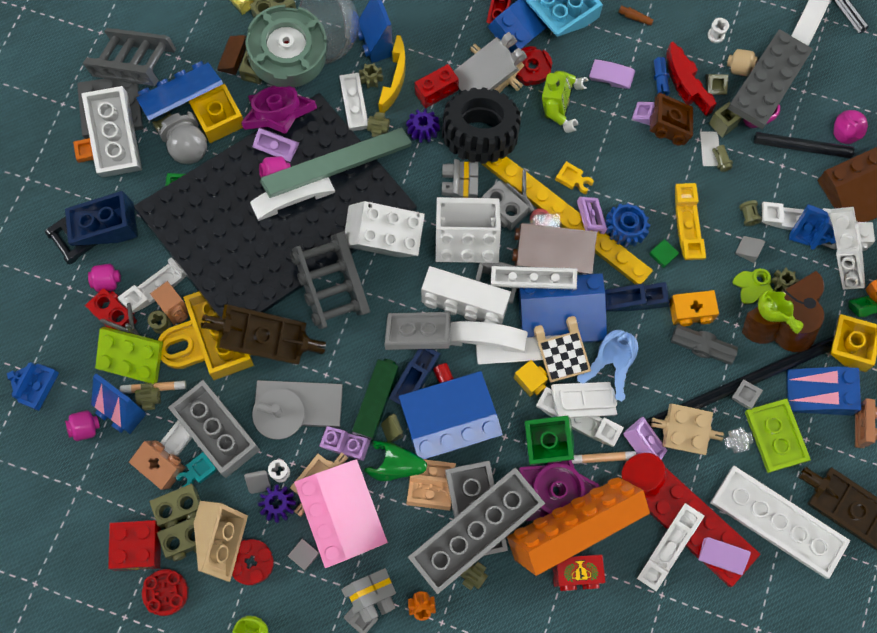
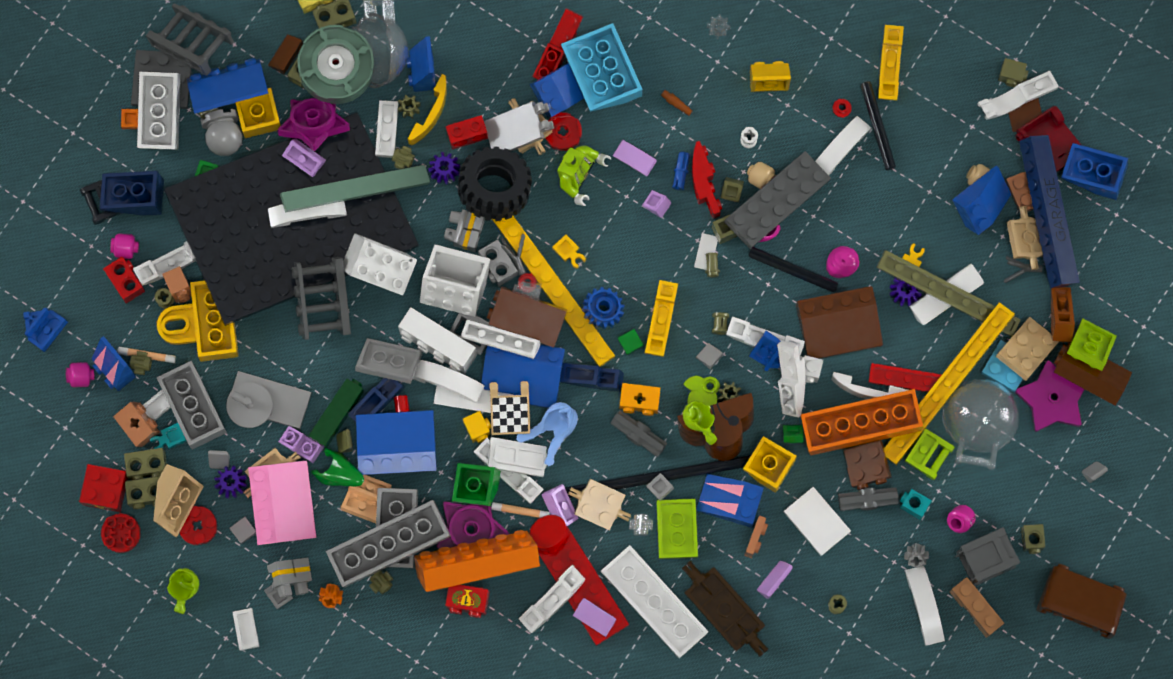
camera: 15 degrees right, 5 degrees up
lime plate [95,327,163,384] -> none
dark grey plant [100,303,141,336] -> none
dark brown plate [201,304,326,365] -> none
dark pink head [259,156,291,178] -> none
white bush [268,459,290,483] -> none
lavender tile [577,197,607,234] -> none
reddish brown plate [650,93,693,146] -> none

